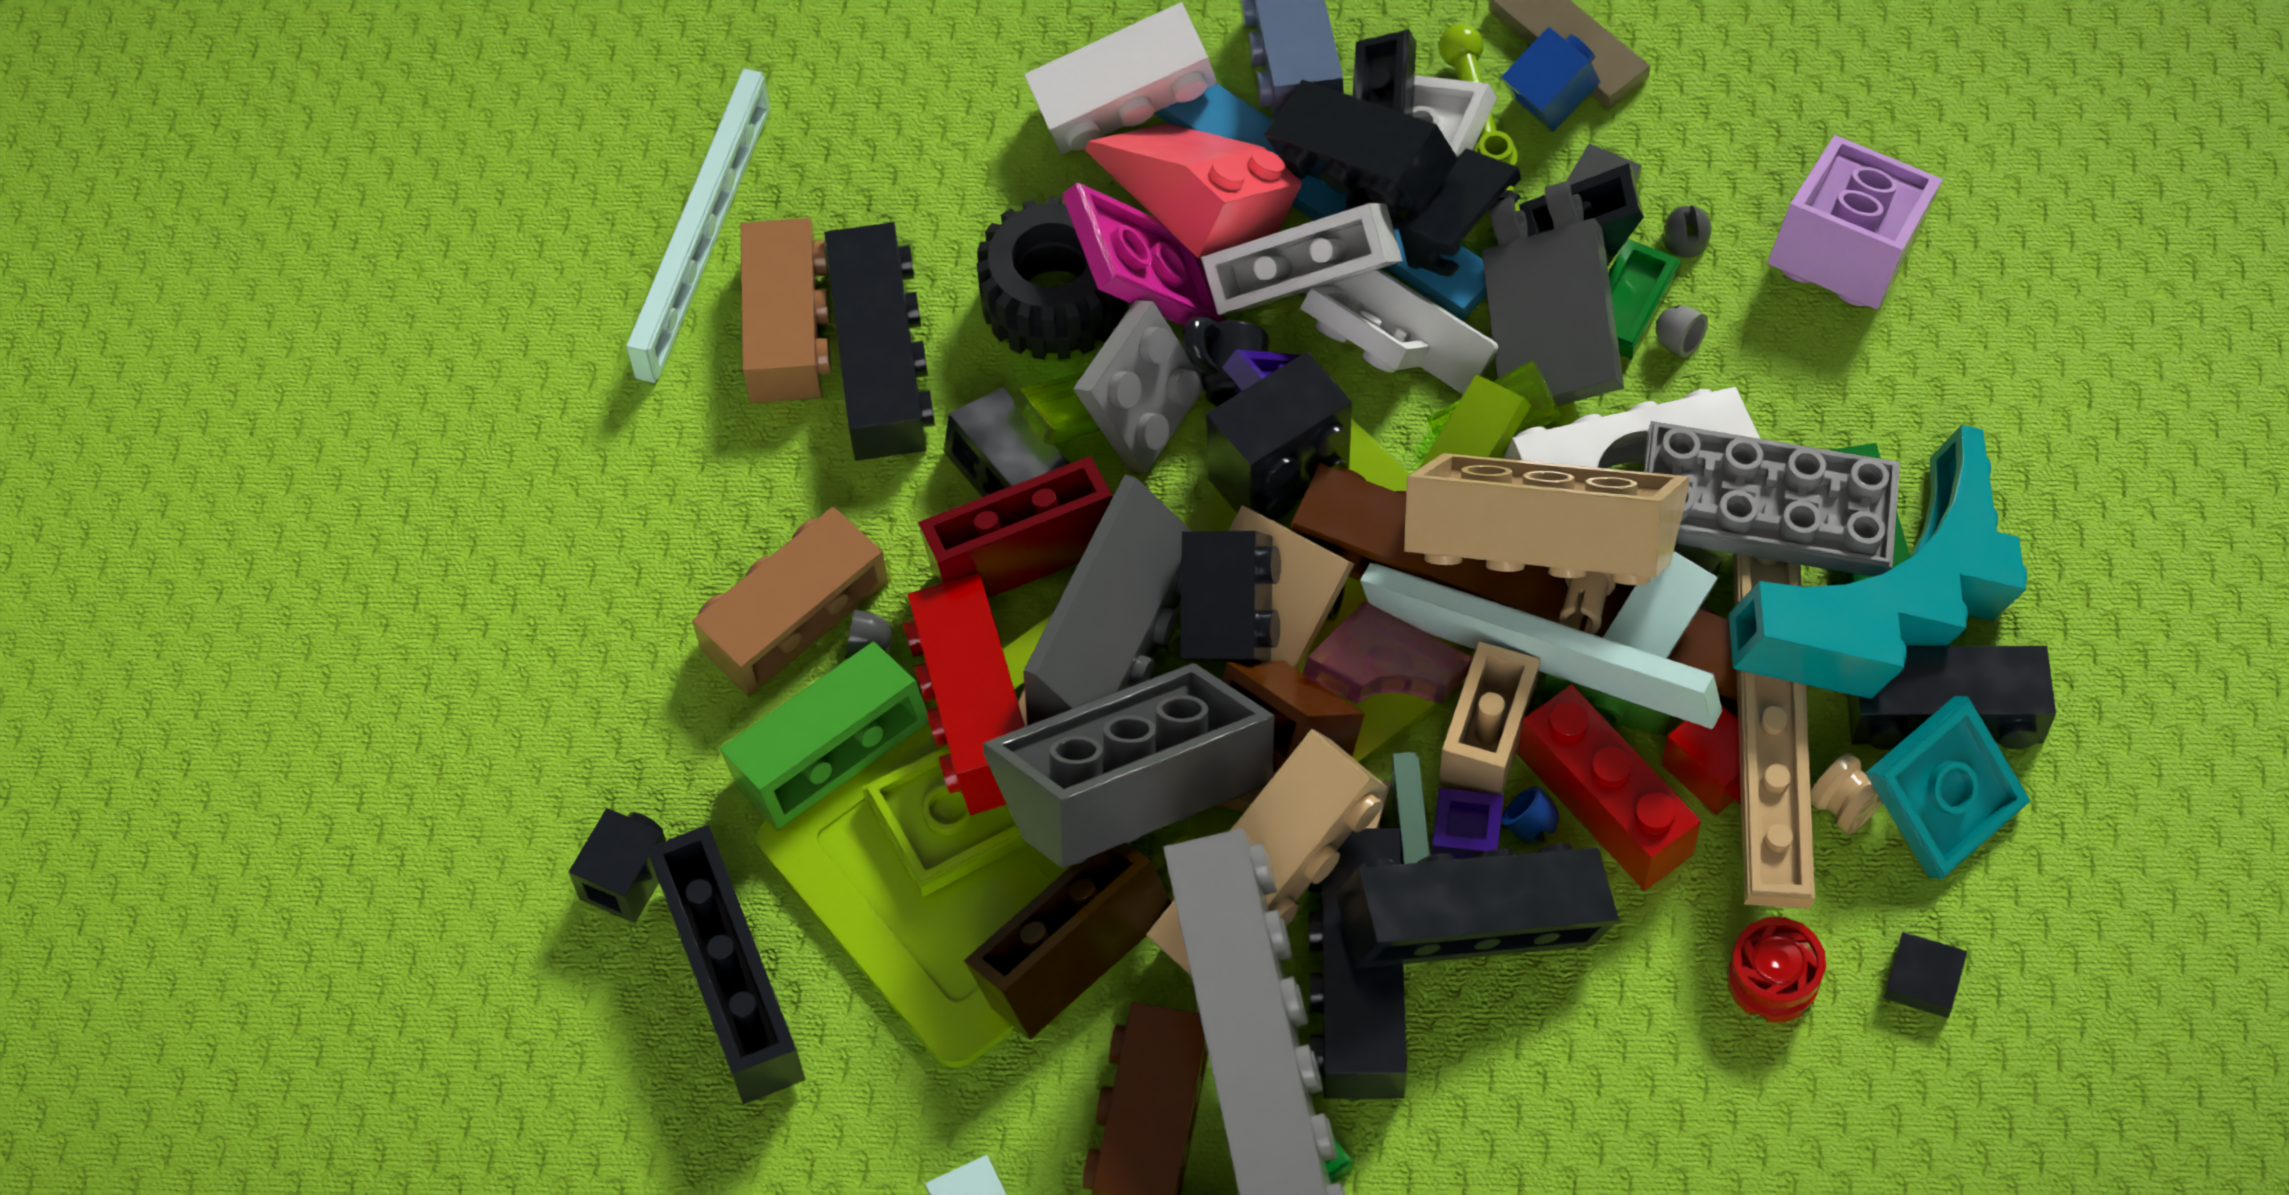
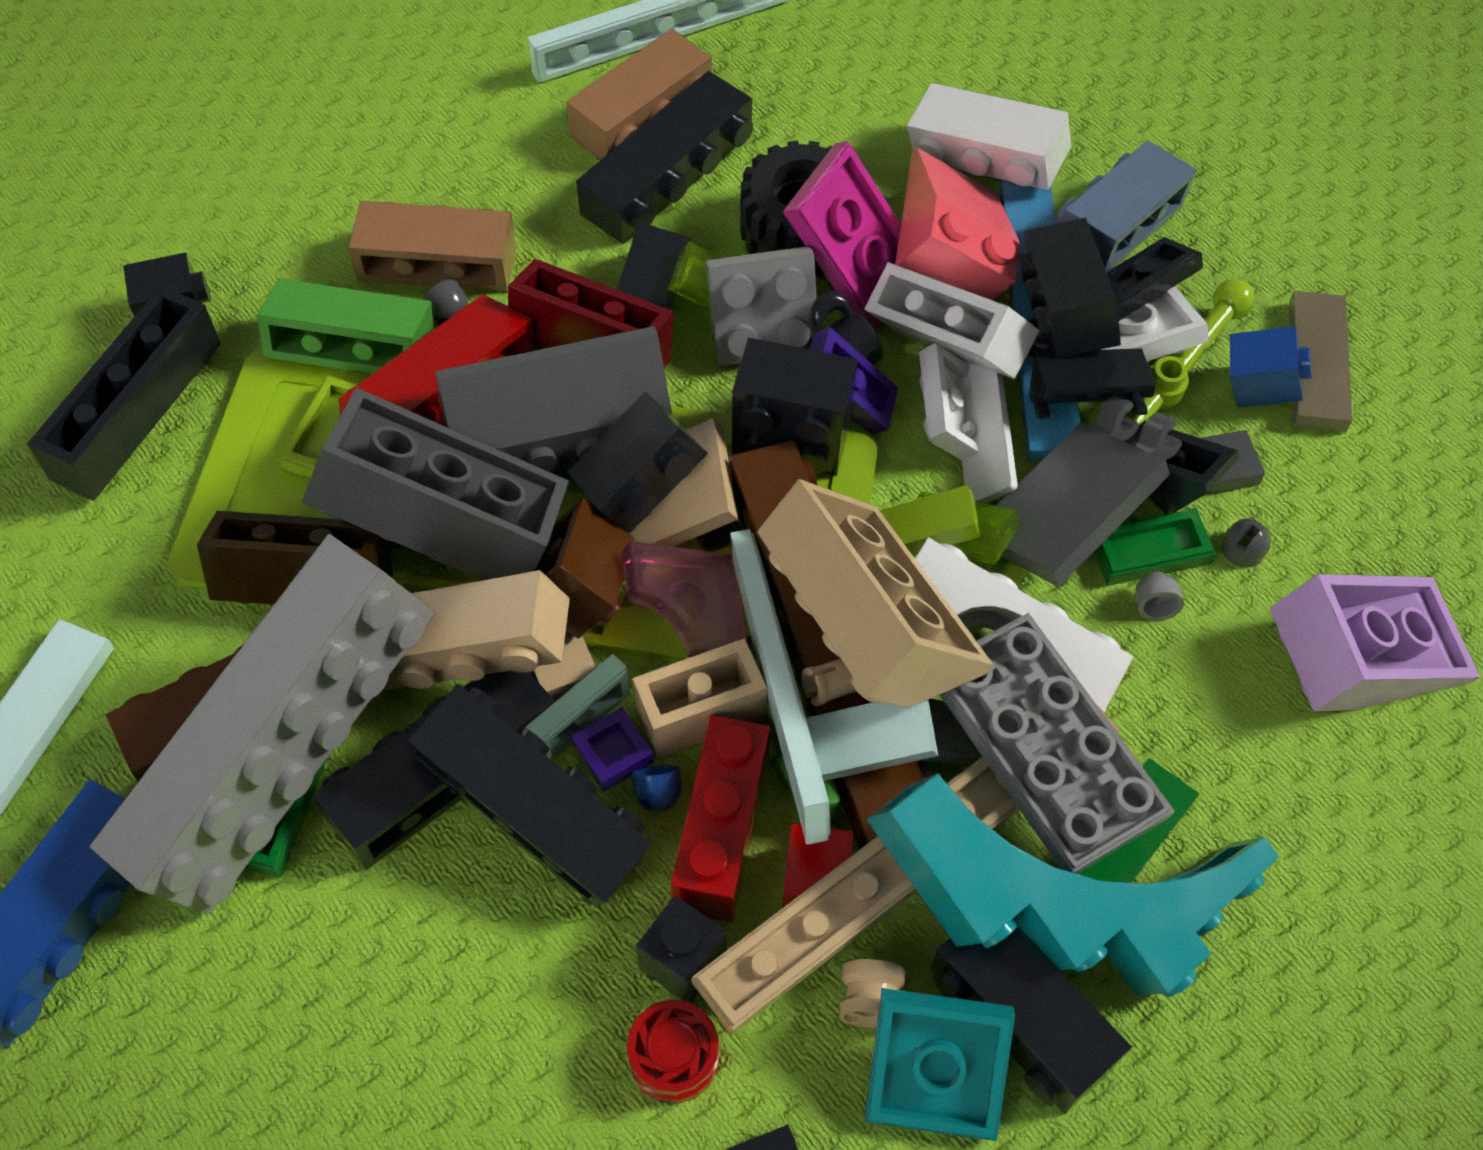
camera: 45 degrees right, 0 degrees up
none -> black brick [636,895,727,1003]

